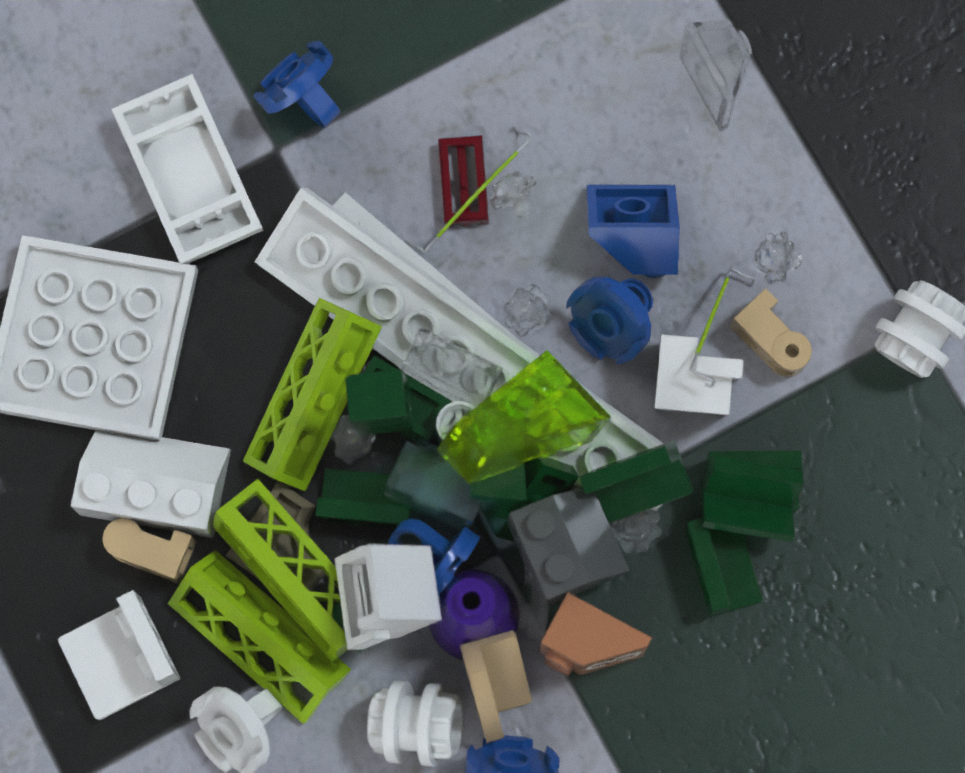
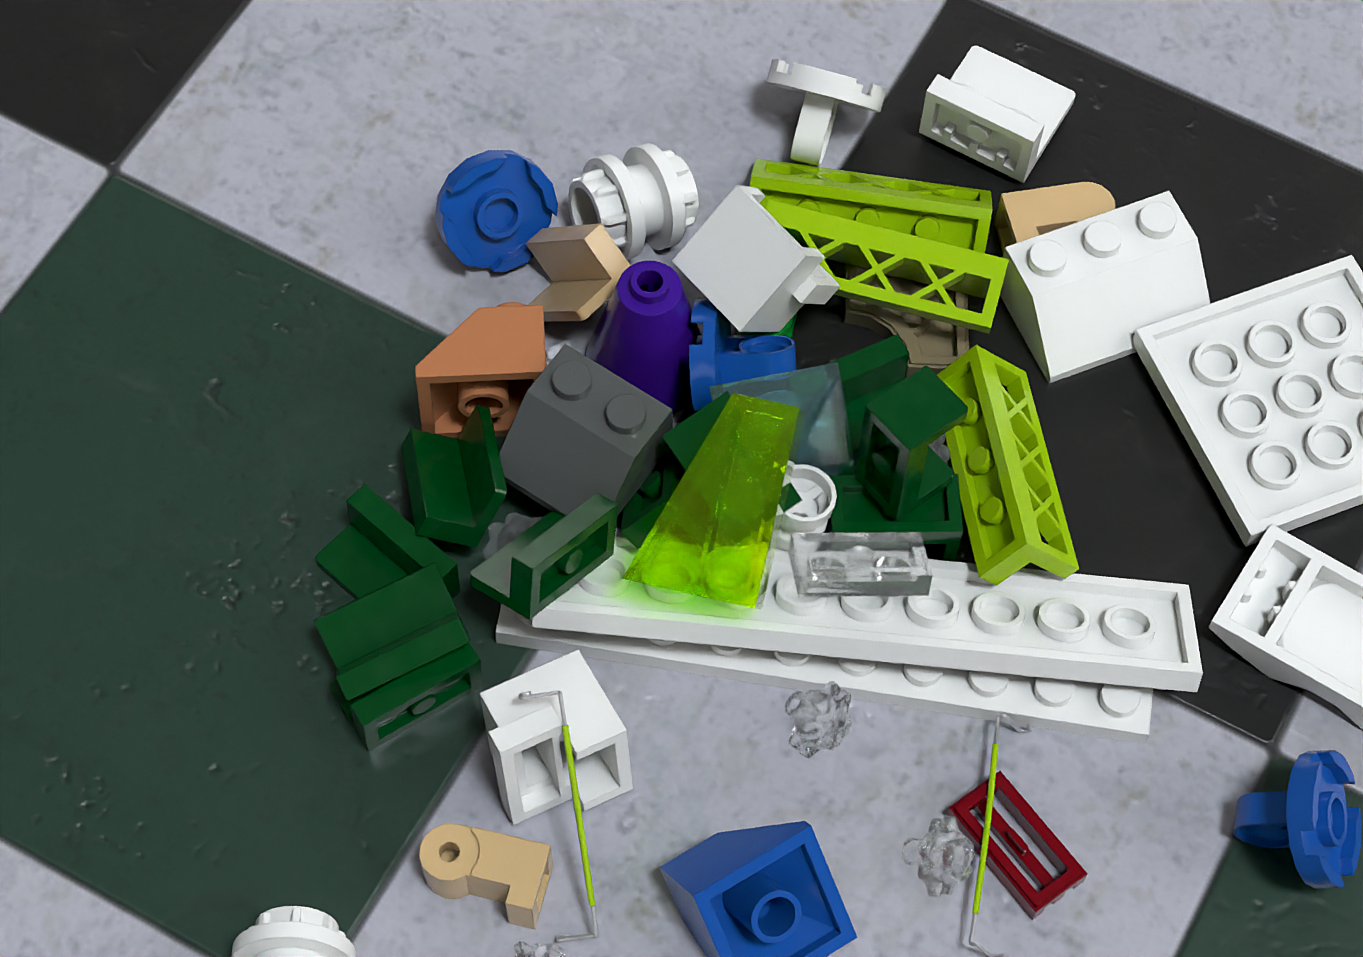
camera: 140 degrees right, 15 degrees down
blue tile [566,277,653,364] -> none
none -> dark green panel [401,405,507,547]

